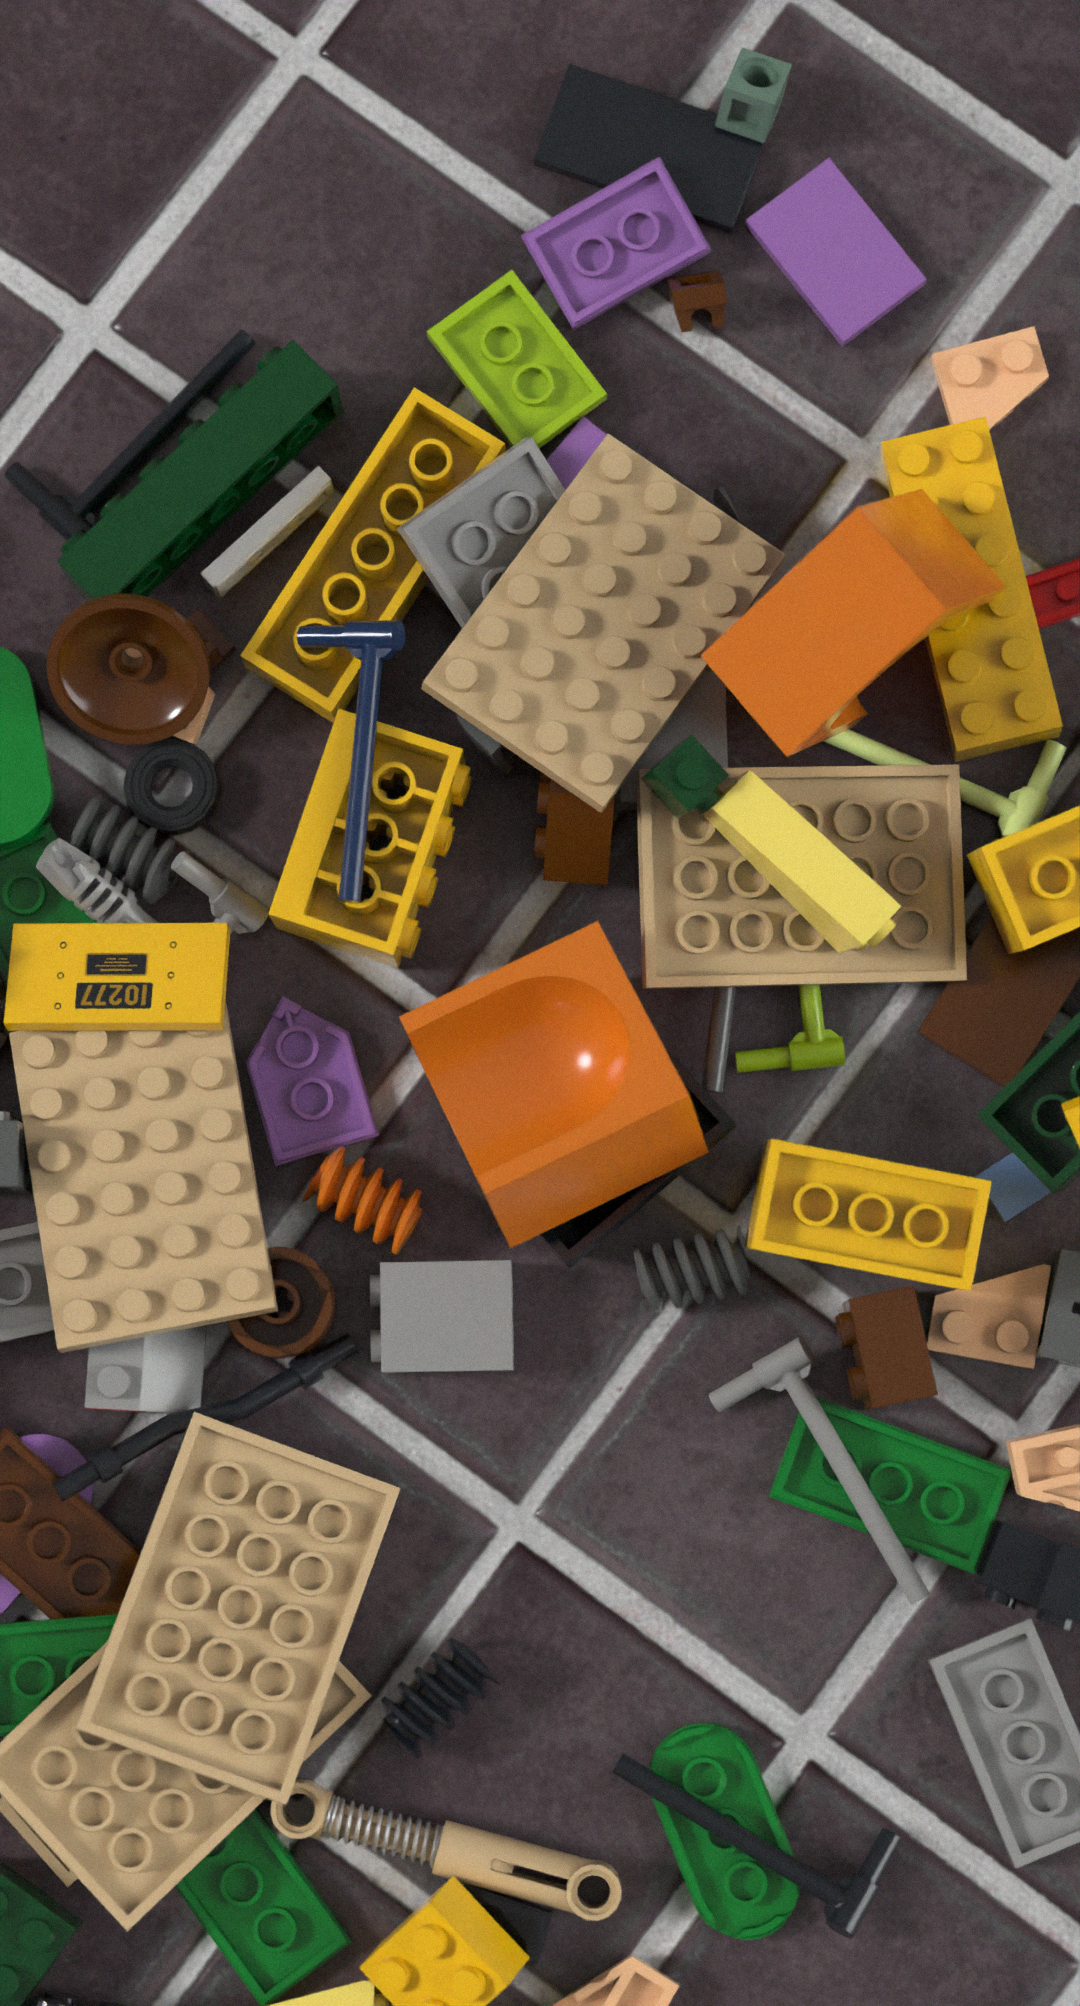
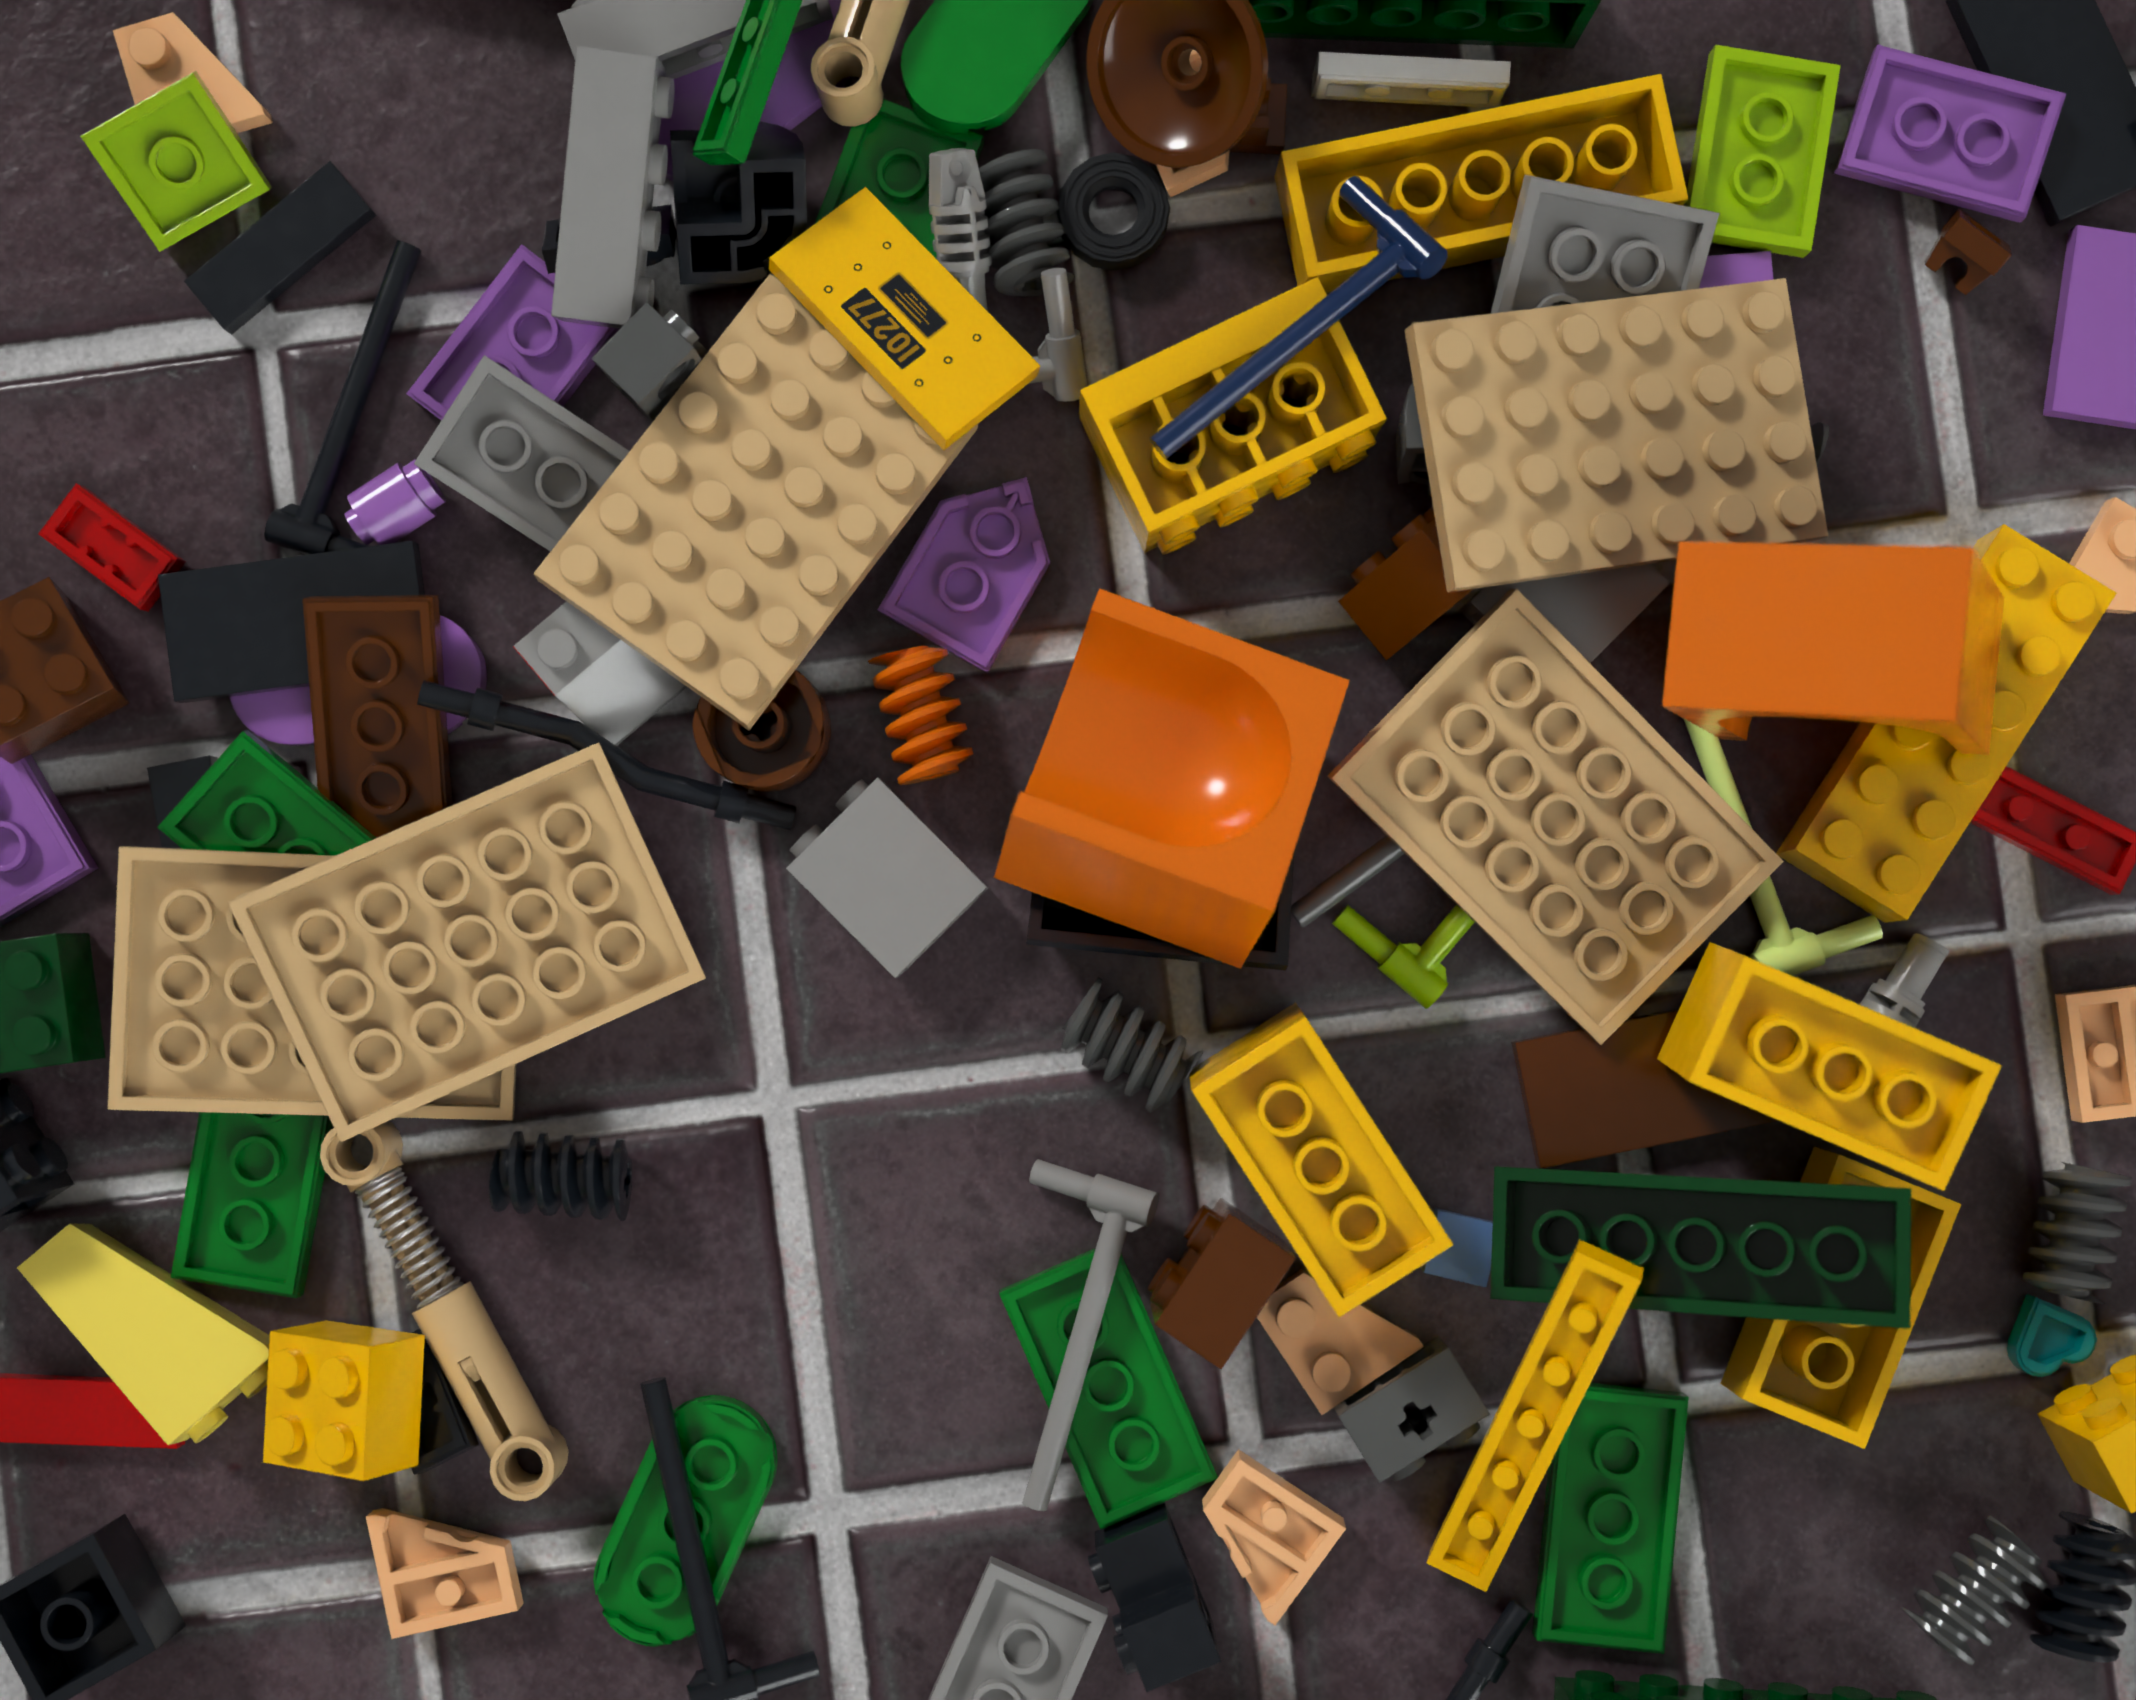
camera: 40 degrees right, 5 degrees up
dark green brick [641,735,729,819] -> none
light yellow slope [702,770,902,953] -> none

